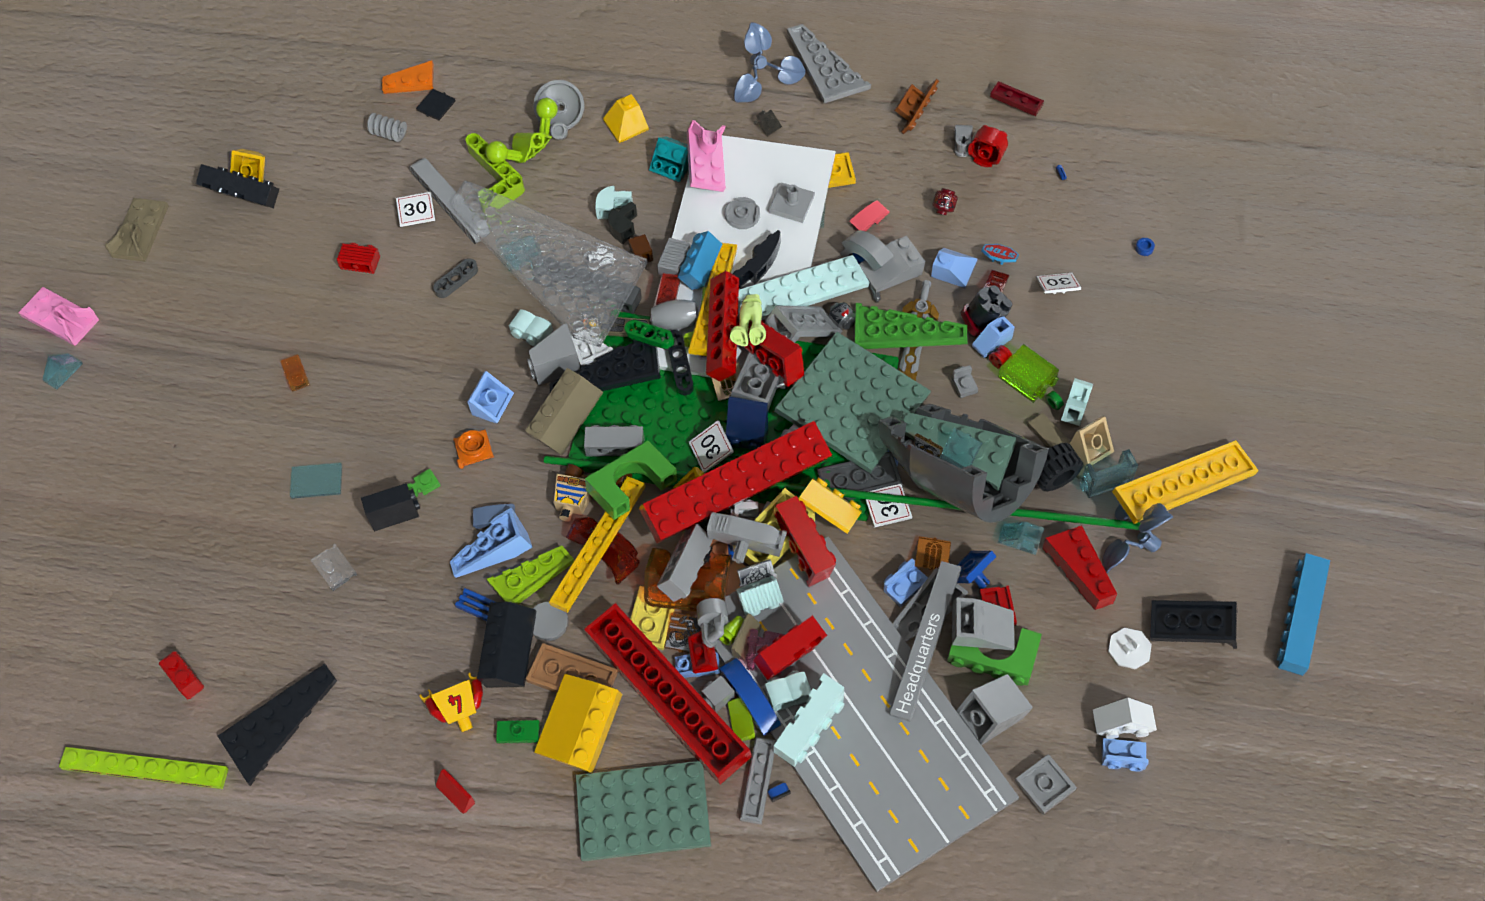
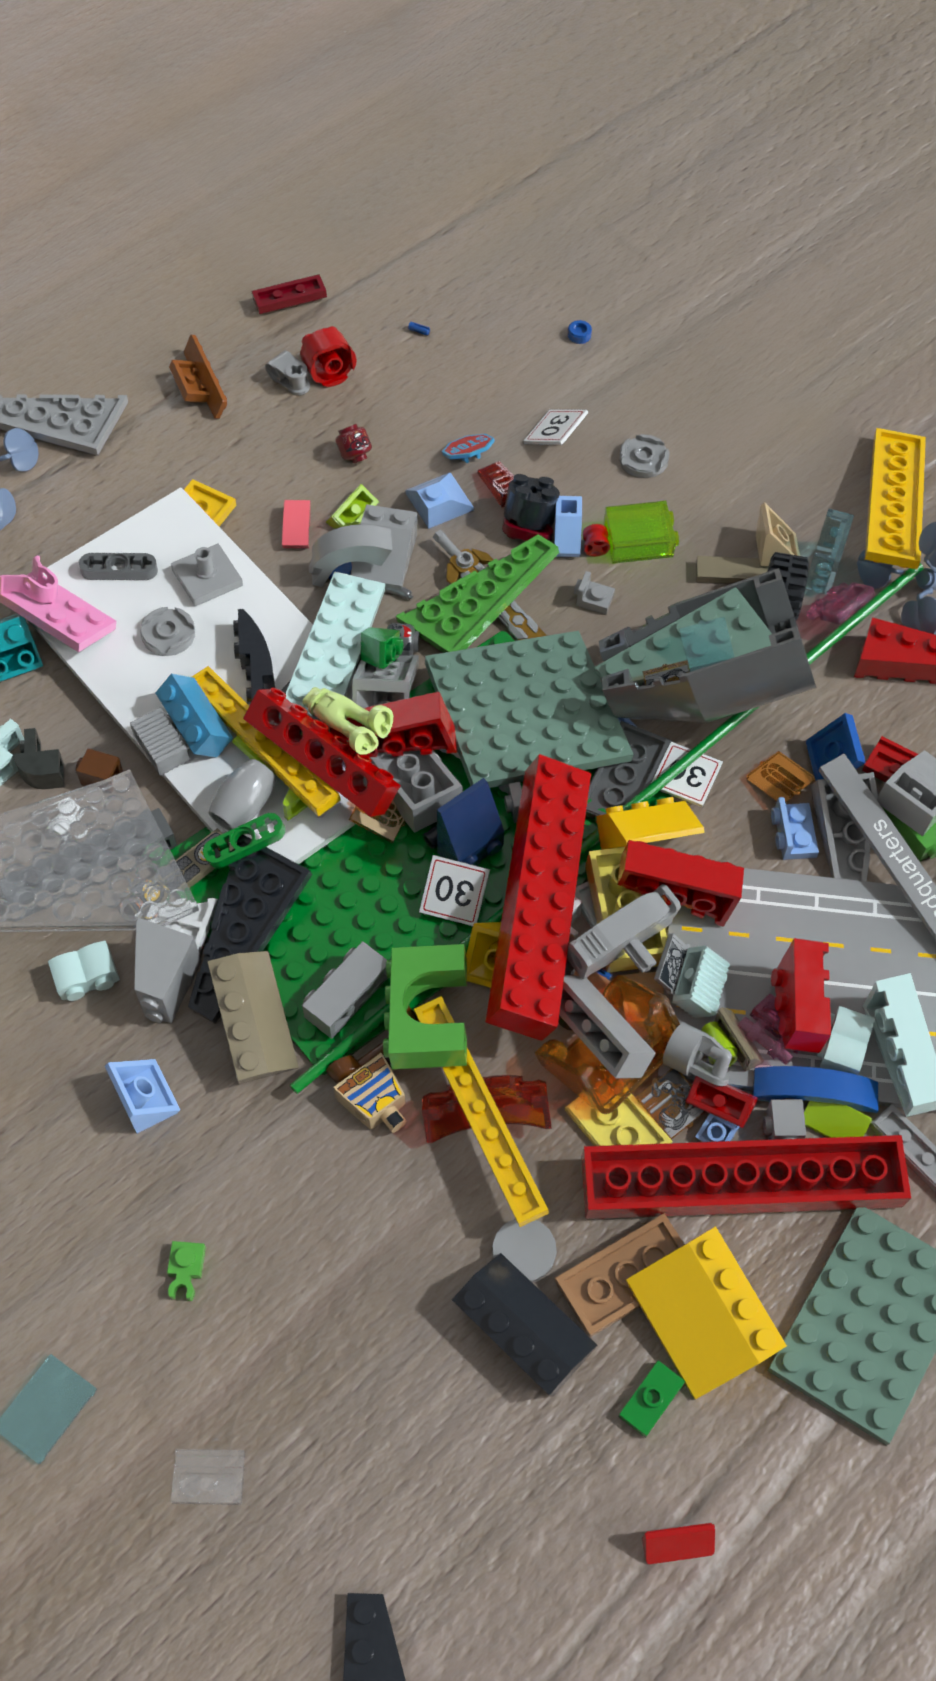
camera: 55 degrees left, 0 degrees up
black brick [361,483,421,532] -> none
yellow torso [419,672,483,733] -> none
light blue wedge [450,508,532,578] -> none
orange hat [454,429,494,469] -> none
blue tile [455,588,495,621] -> none
sand blue slope [473,504,515,529] -> none
lime wing [487,545,574,605] -> none
clear red plate [656,273,681,305] -> none
black beam [667,330,694,396] -> none
clear smoke bracket [753,110,782,137] -> none
clear light blue slope [997,522,1044,555] -> none
green tile [1046,391,1064,410] -> none
light aqua brick [1061,378,1093,426] -> none
none -> dark grey beam [79,553,158,580]
none -> lime slope [326,484,379,529]
none -> green slope [360,627,403,669]
none -> light grey tile [619,434,670,478]
none -> clear pink plate [806,582,875,625]

